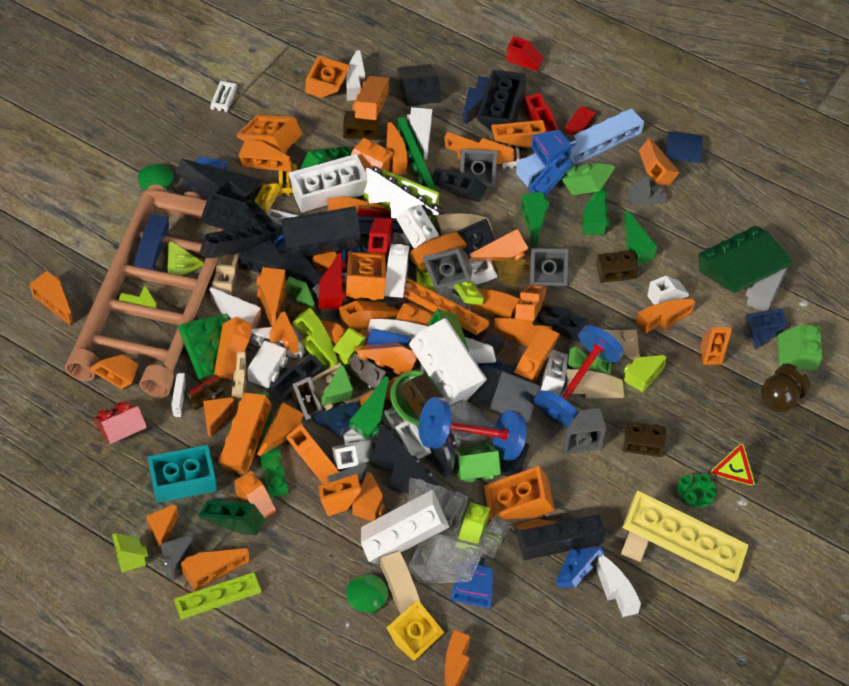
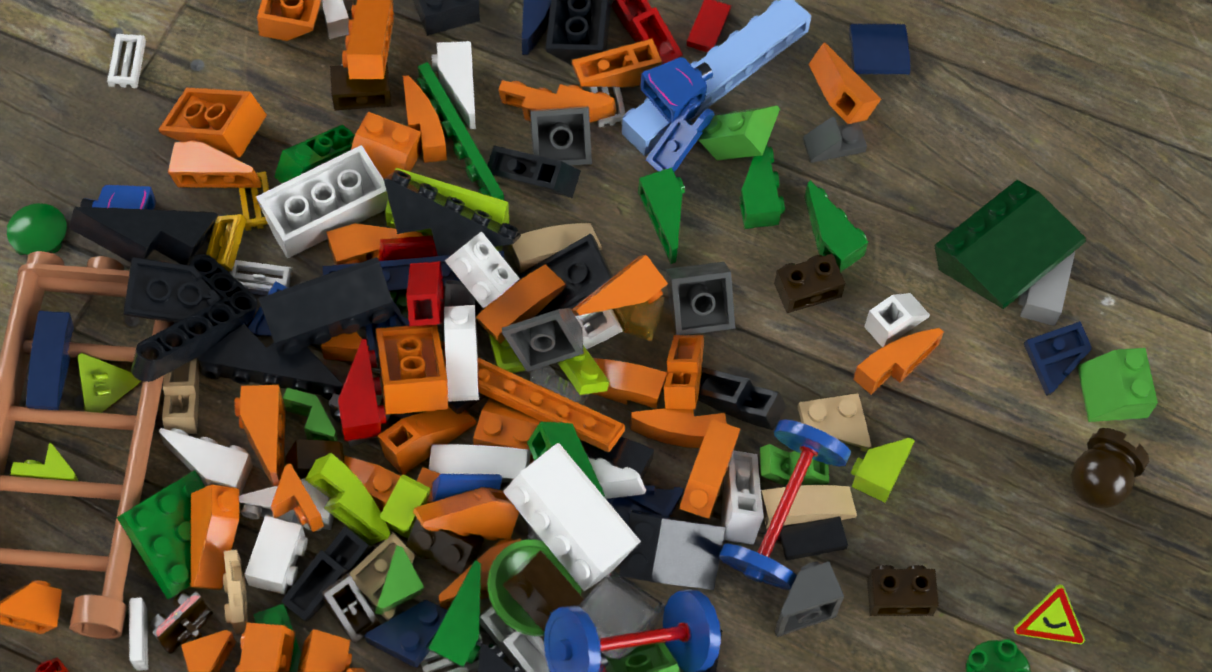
camera: 10 degrees left, 10 degrees up
orange slope [700,327,732,365] -> none
none -> black tile [779,516,848,561]

